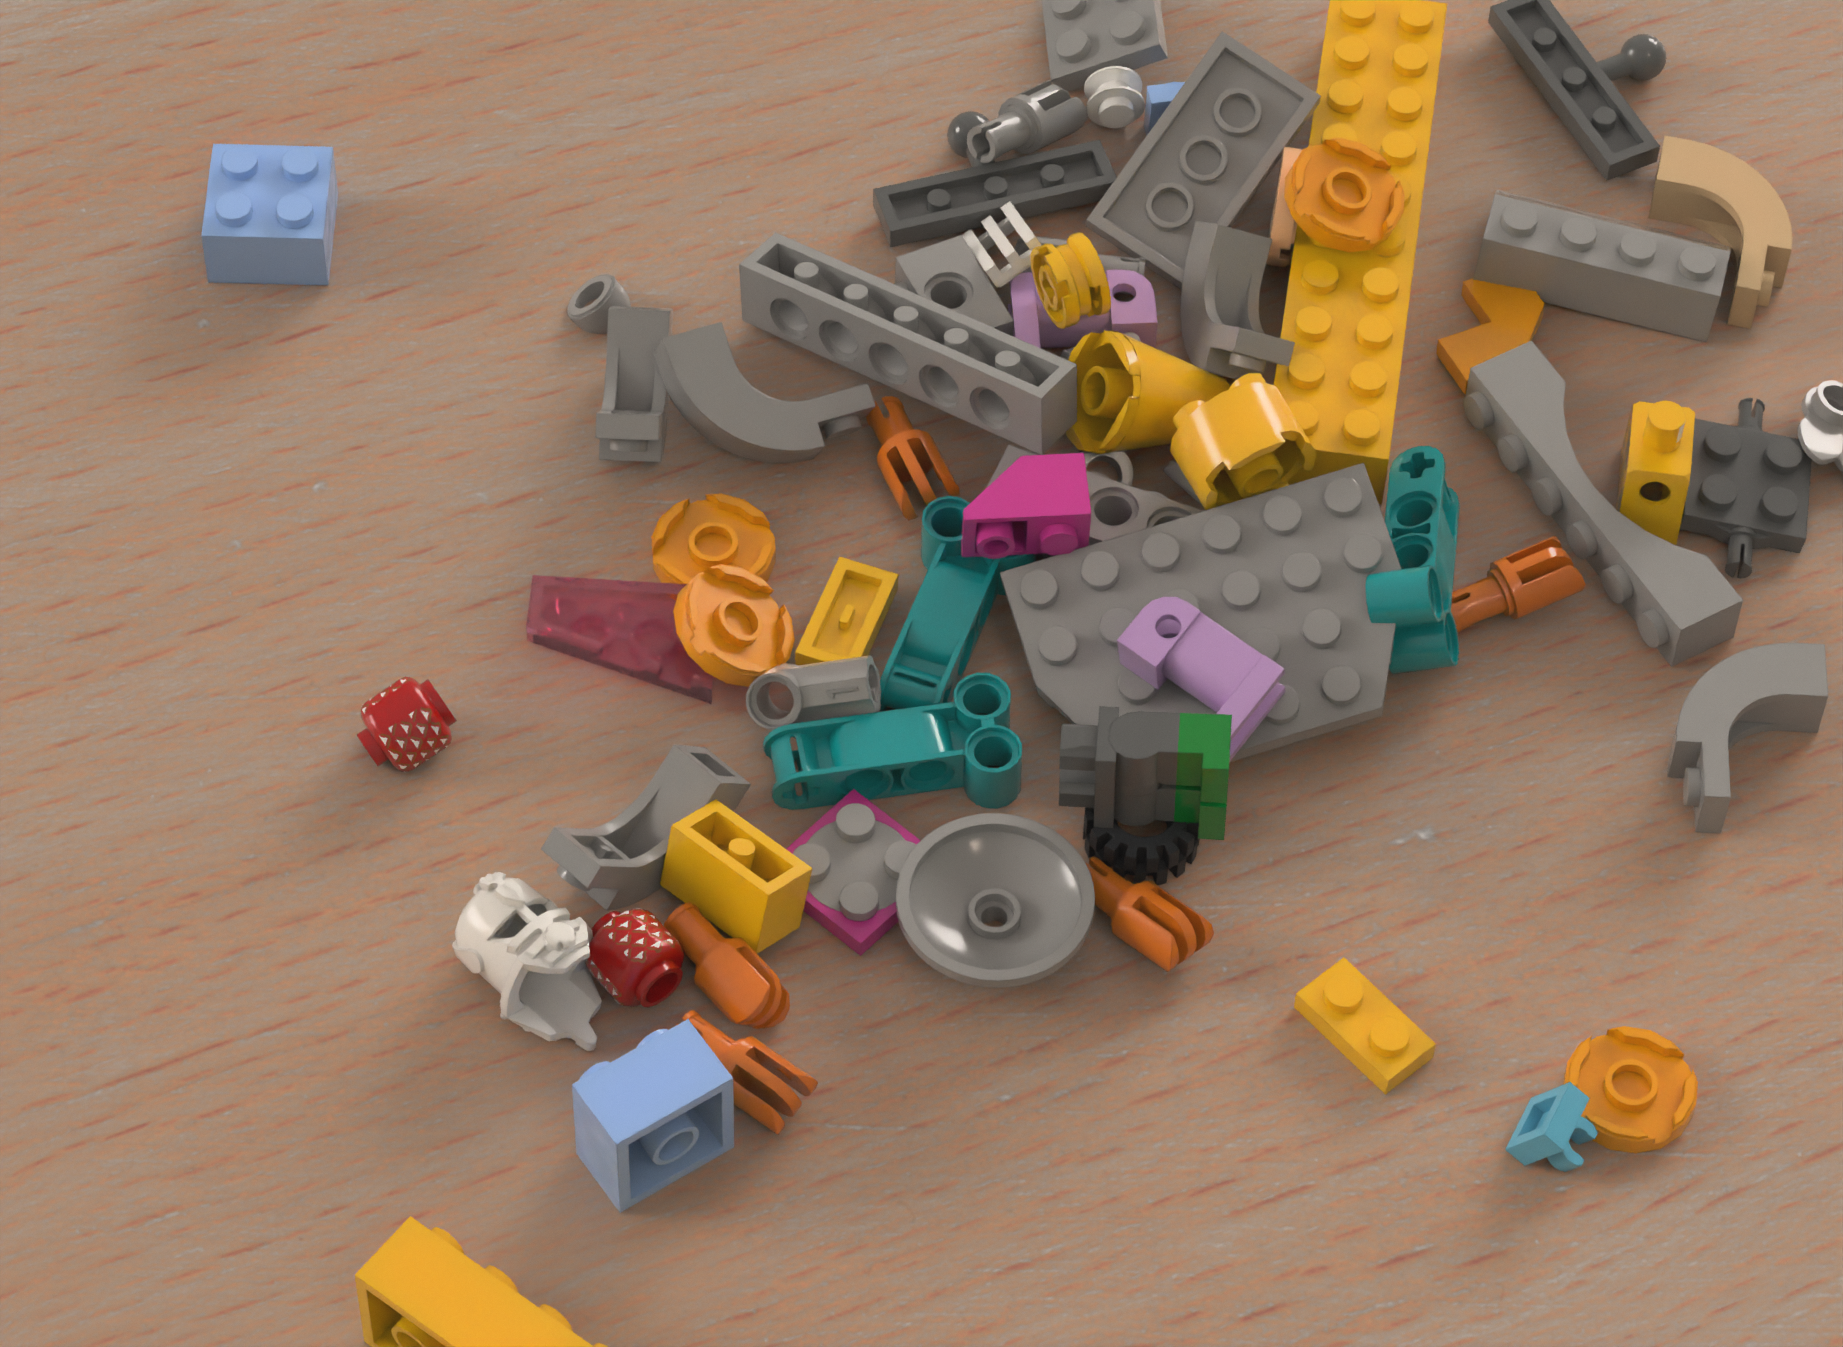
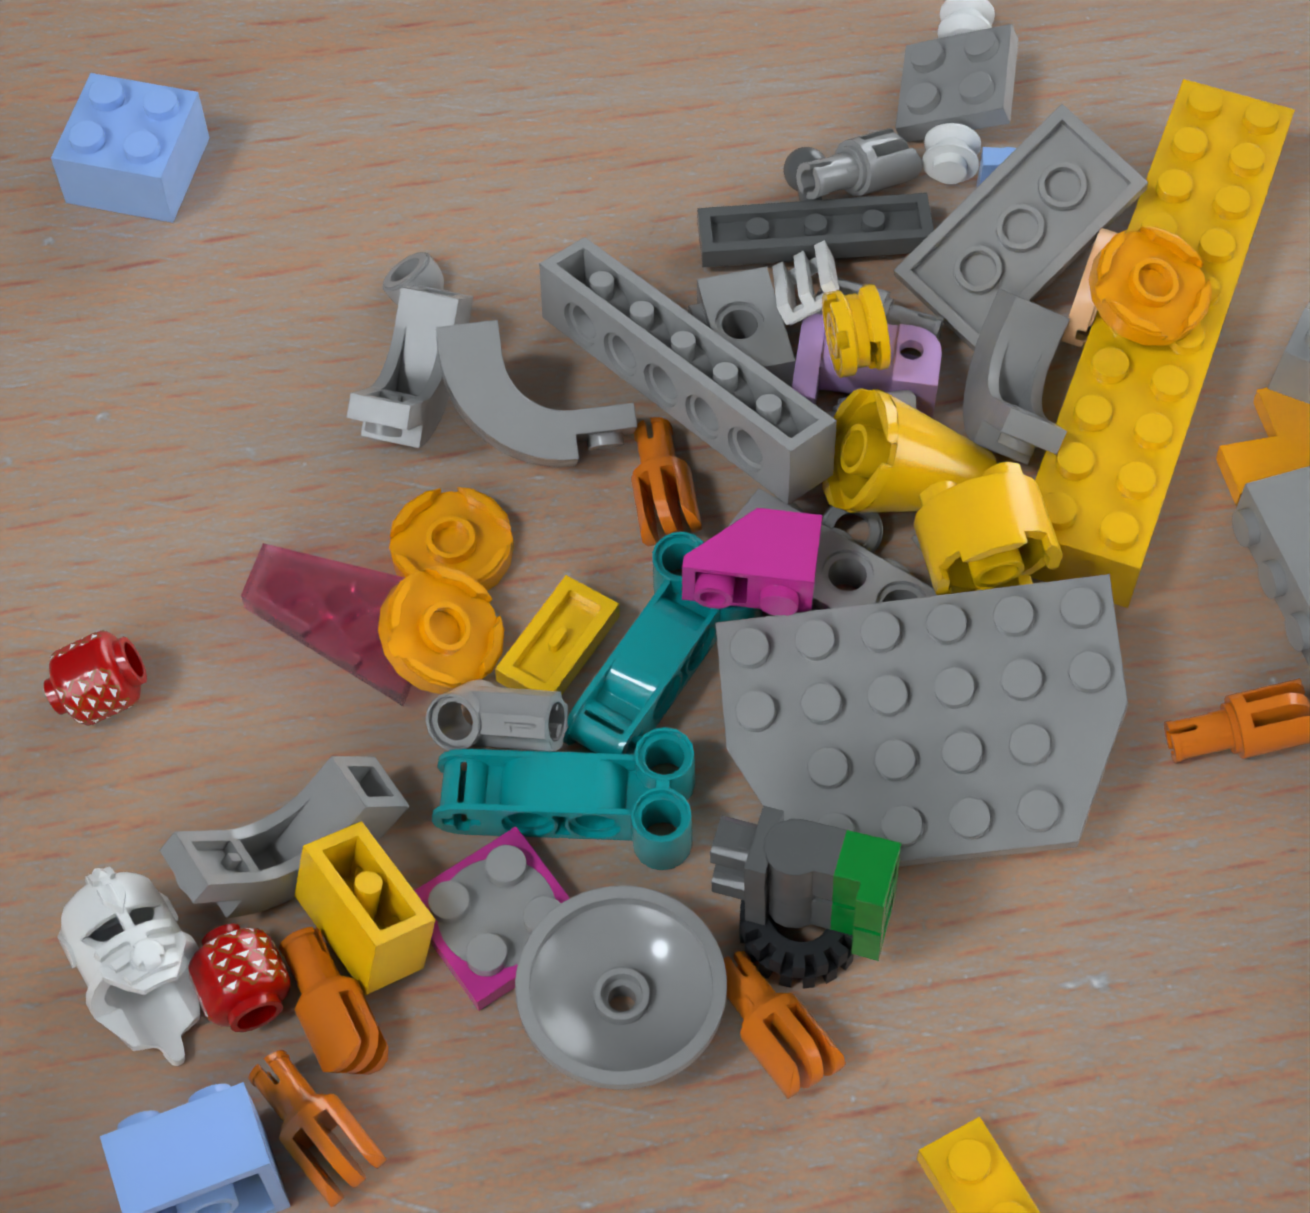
camera: 15 degrees right, 5 degrees up
lavender piece [1117,597,1285,761] -> none
teal piece [1366,446,1460,674] -> none

